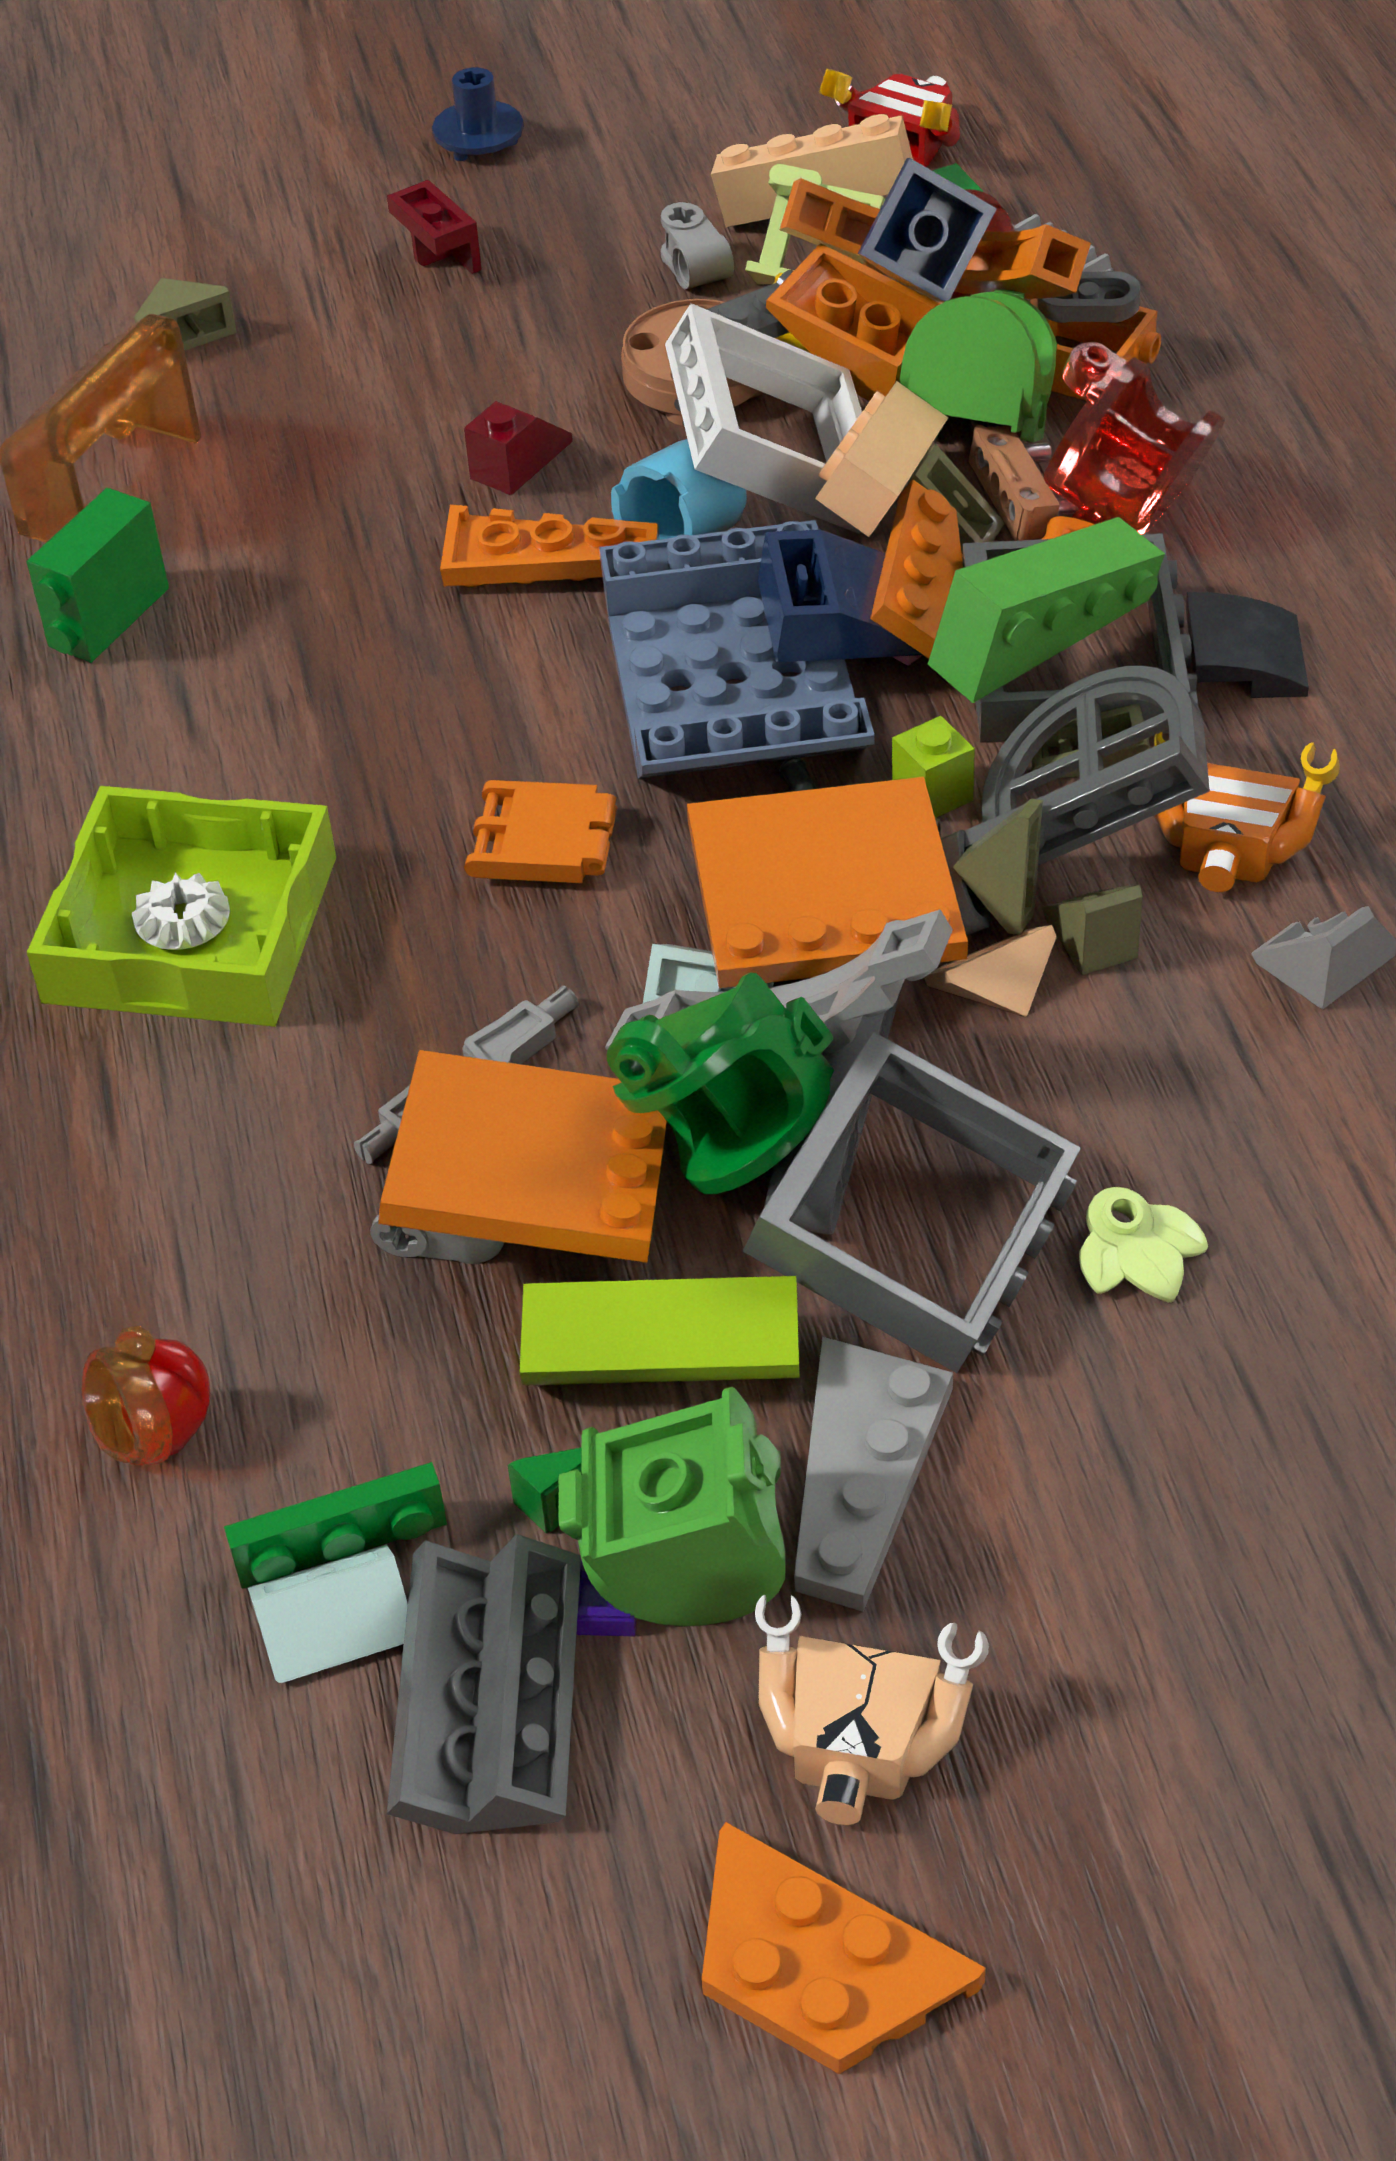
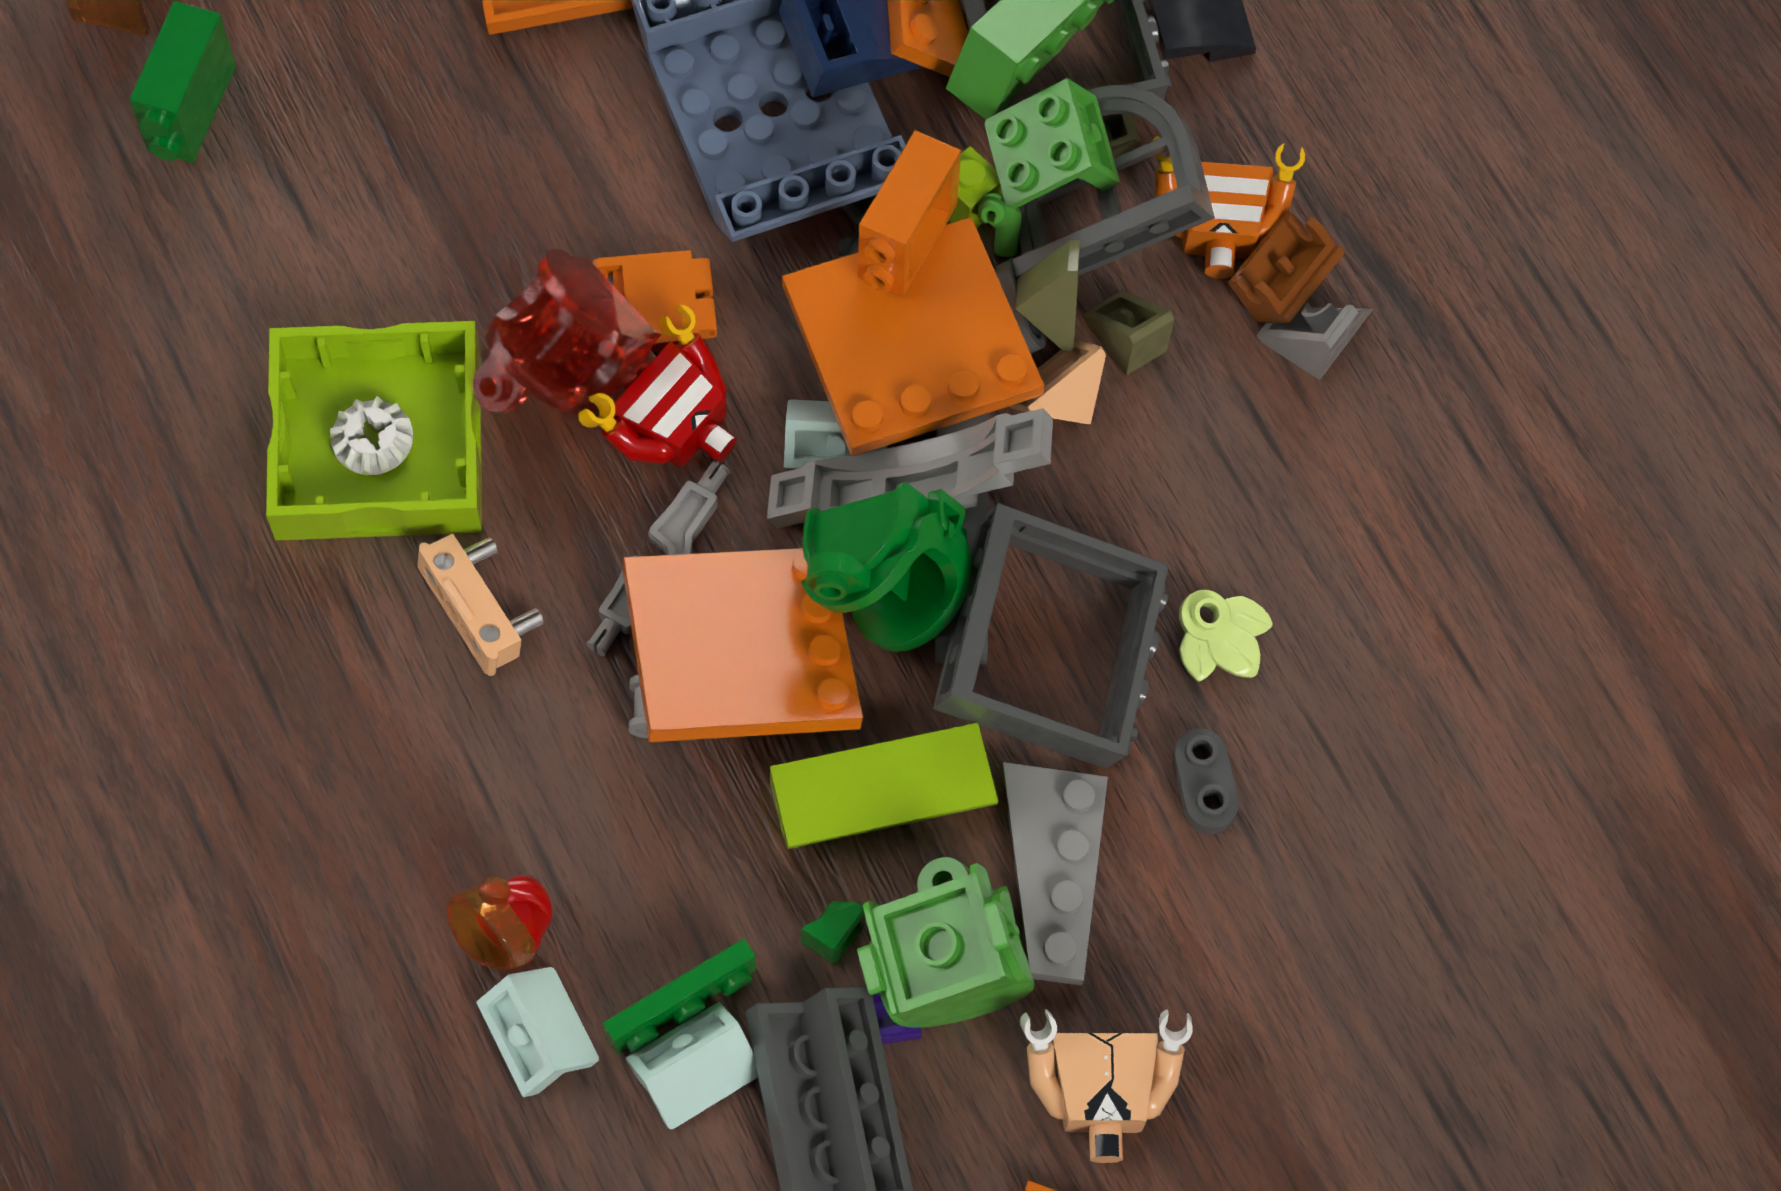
camera: 20 degrees left, 20 degrees up
none -> light nougat piece [417,533,544,676]
none -> clear red animal [473,249,662,415]
none -> light aqua panel [476,967,599,1097]
none -> red torso [578,305,737,466]
none -> orange window [858,130,961,297]
none -> bright green arm [977,193,1022,257]
none -> bright green bracket [984,78,1120,209]
none -> dark grey plate [1173,728,1239,835]
none -> dark orange hinge [1228,213,1345,323]

